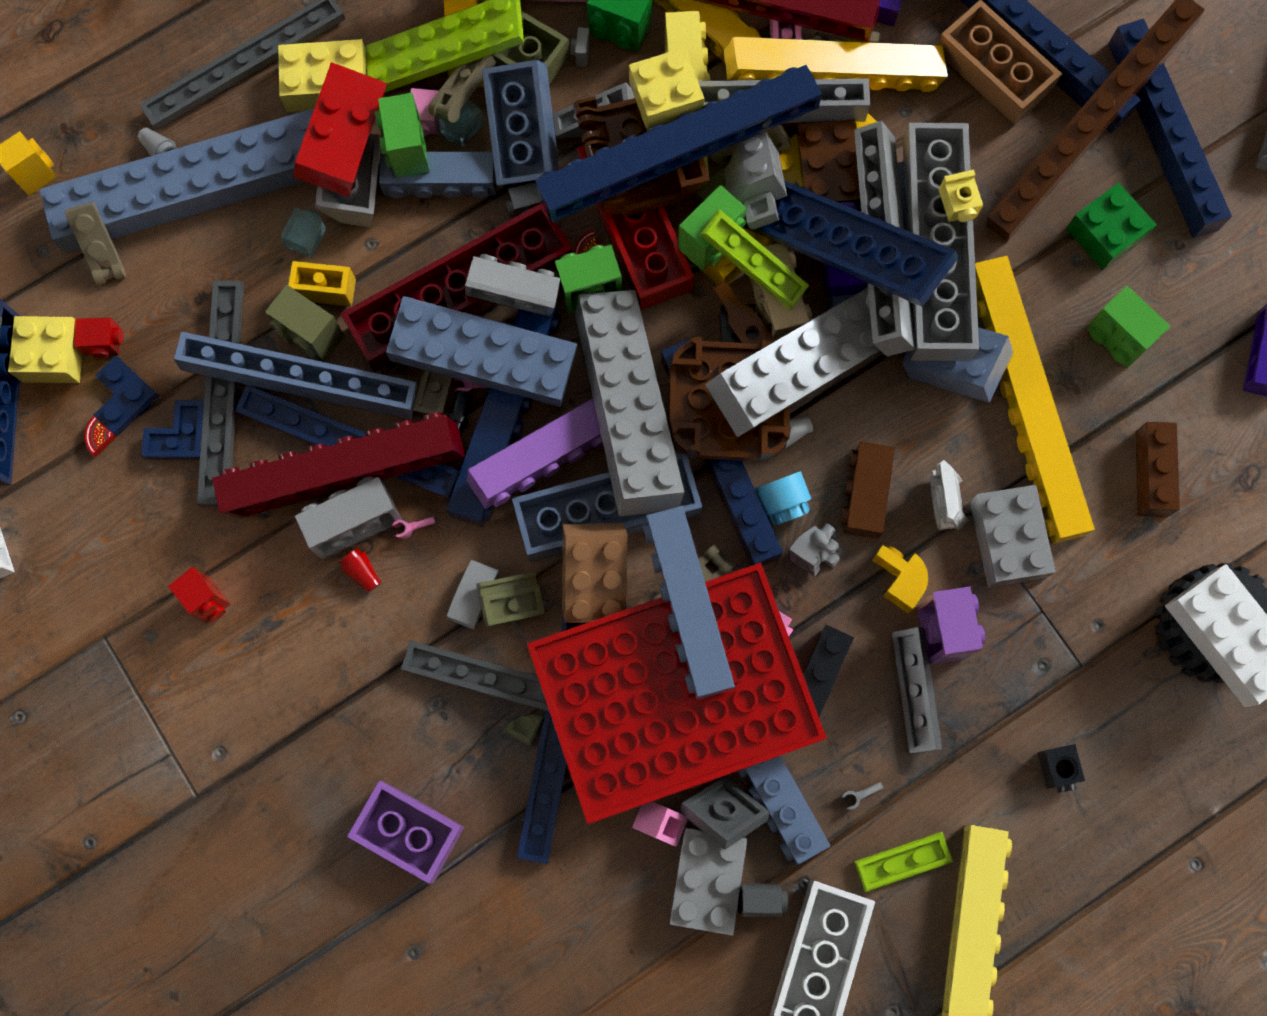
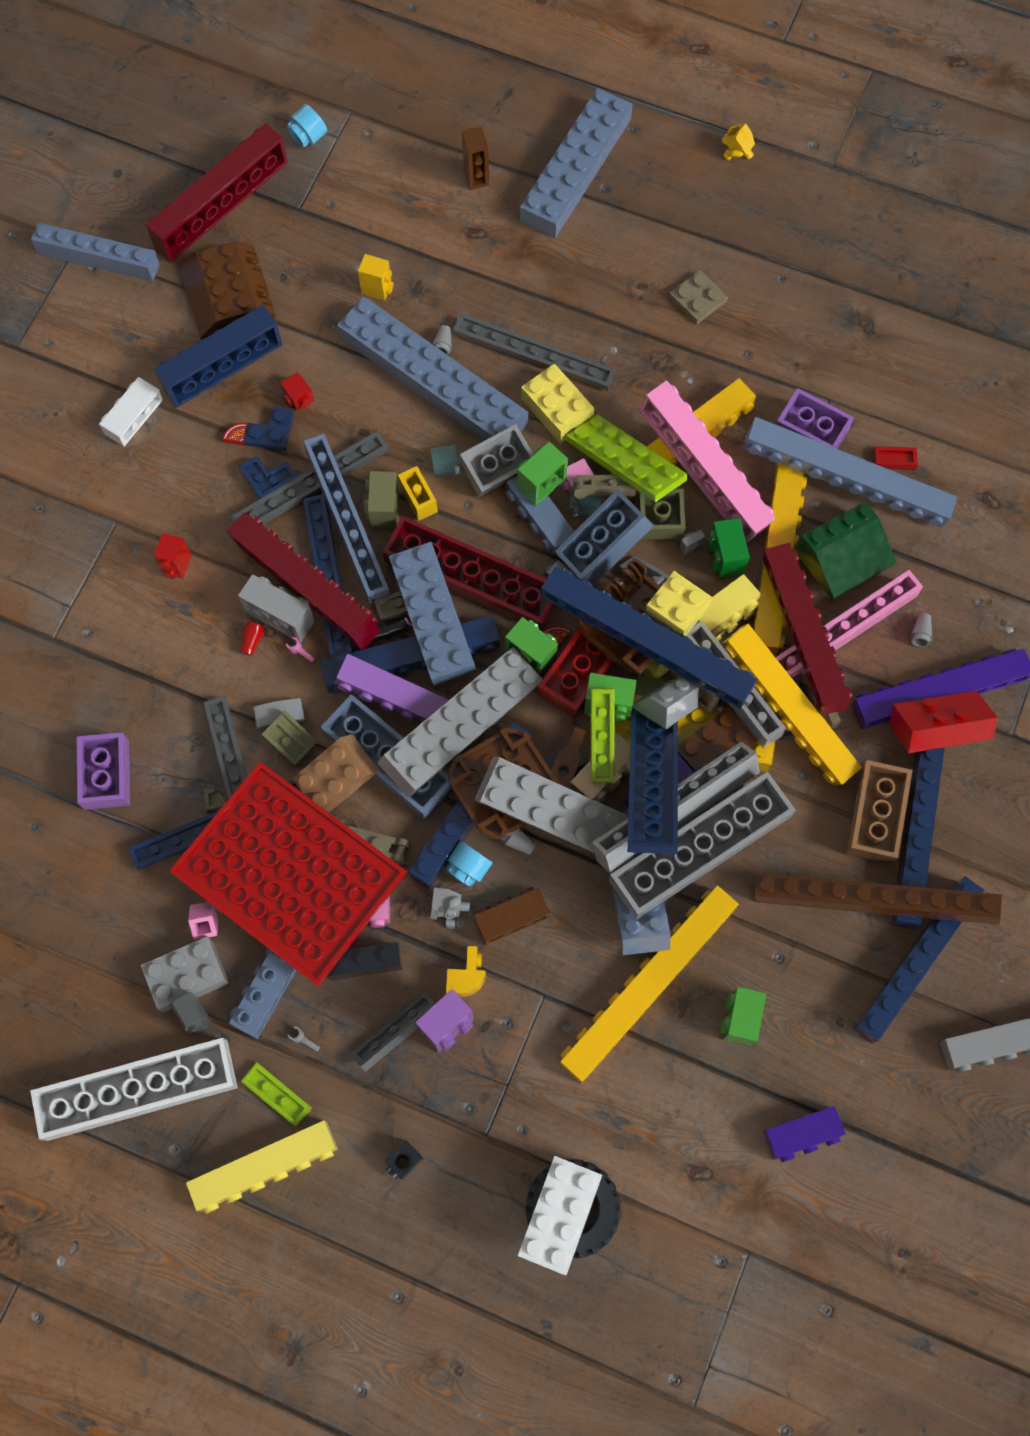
camera: 55 degrees right, 5 degrees down
light yellow brick [8,316,83,383] -> none
dark tan plate [65,201,126,286] -> none
red brick [293,62,387,197] -> none
light grey slope [465,254,560,317] -> none
sand blue brick [642,506,735,700] -> none
dark grey plate [680,776,770,849] -> none
light grey plate [743,191,779,230] -> none
white slope [930,460,969,530] -> none
light yellow brick [938,170,983,222] -> none
light grey brick [970,485,1056,588] -> none
green brick [1066,182,1157,270] -> none
reddish brown brick [1136,422,1180,518] -> none

